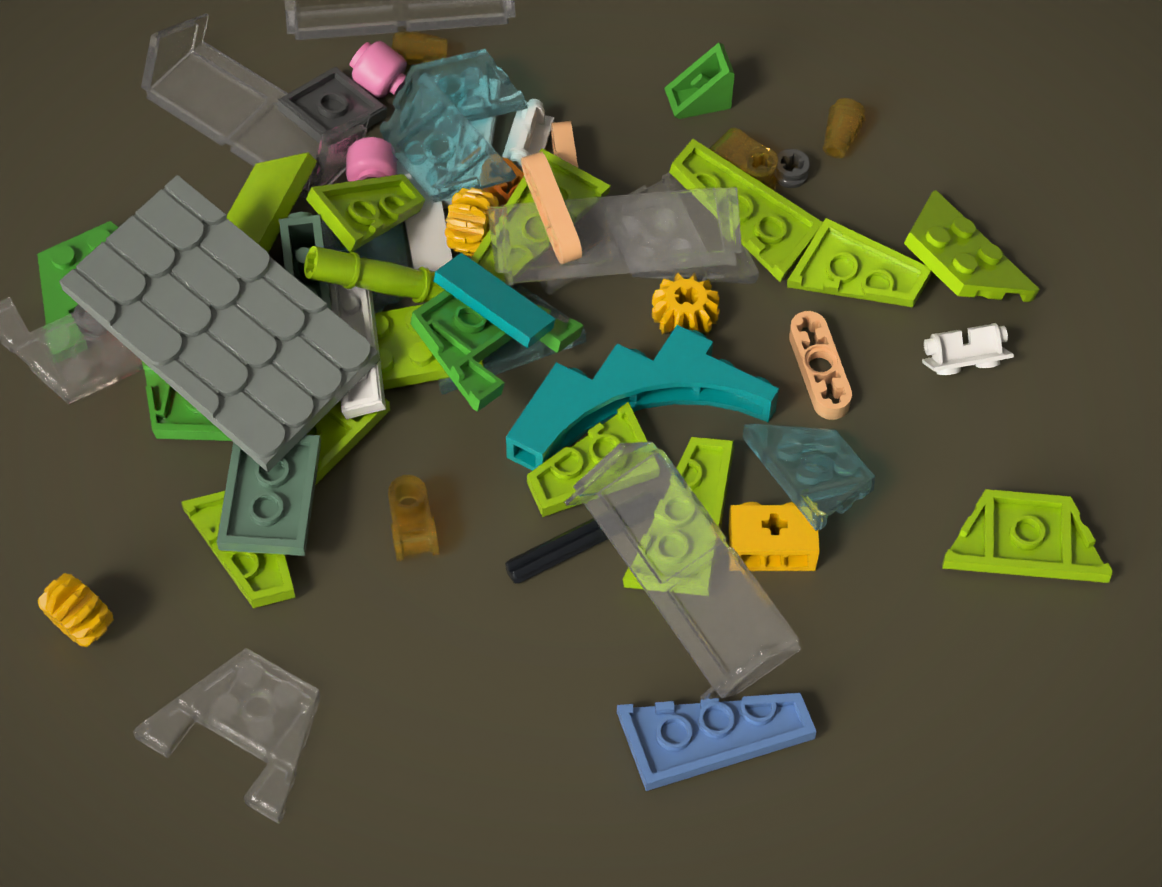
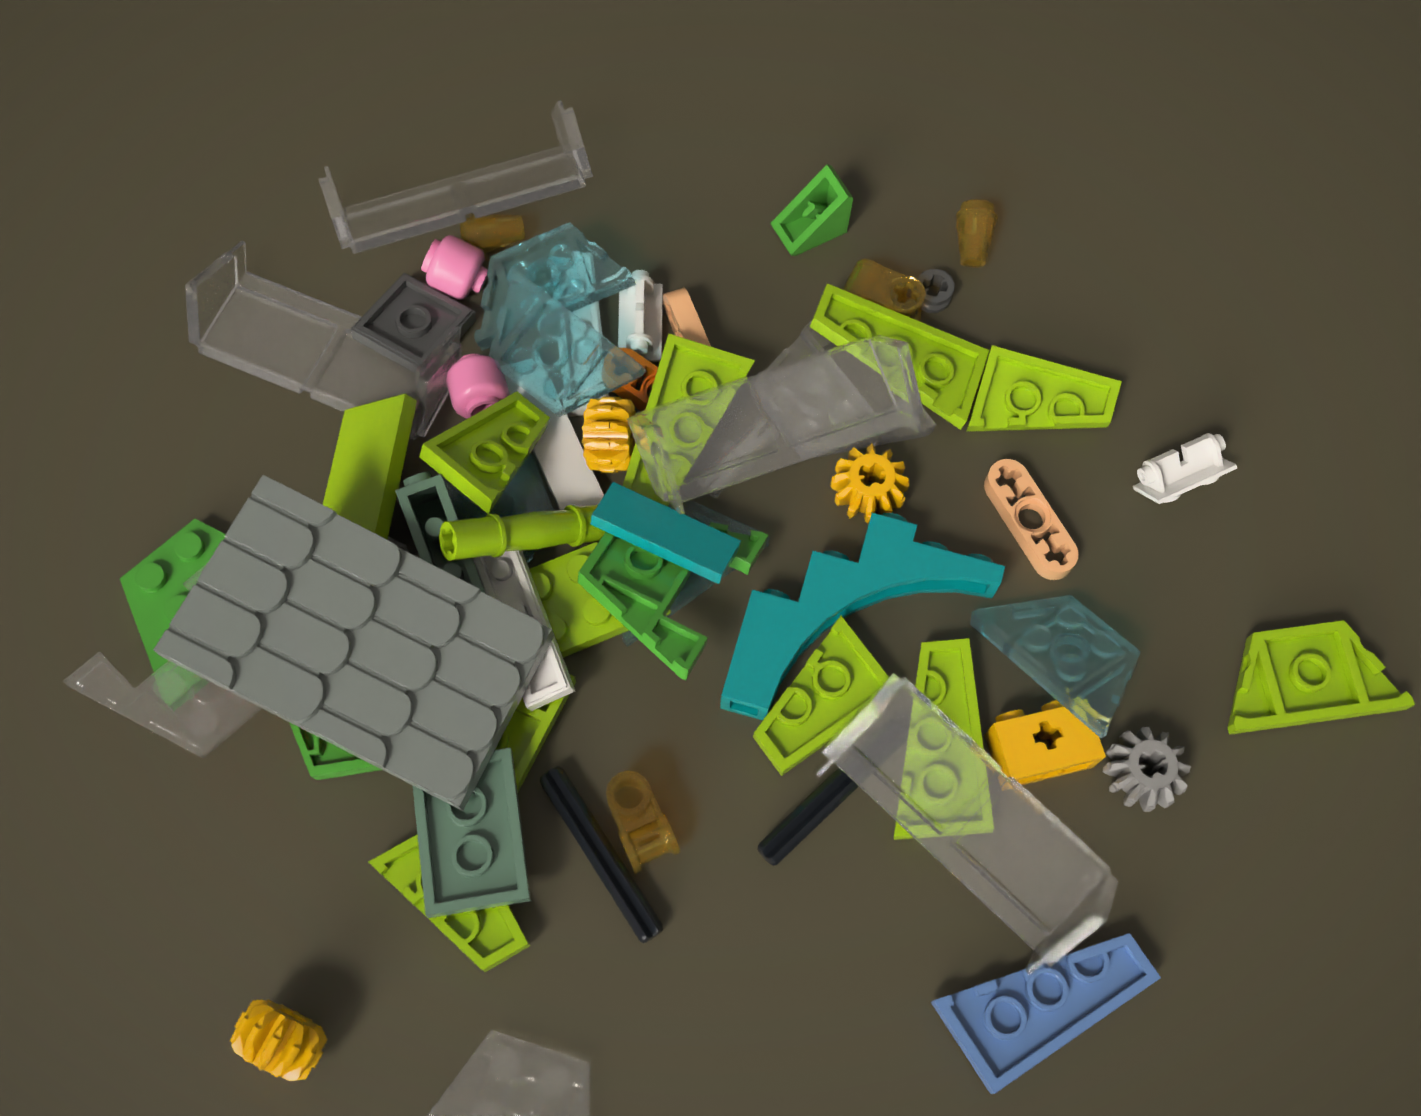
camera: 15 degrees left, 10 degrees up
light nougat beam [521,151,582,264] -> none
lime wing [904,190,1040,302] -> none
none -> black axle [540,766,663,943]
none -> light grey gear [1102,727,1191,812]

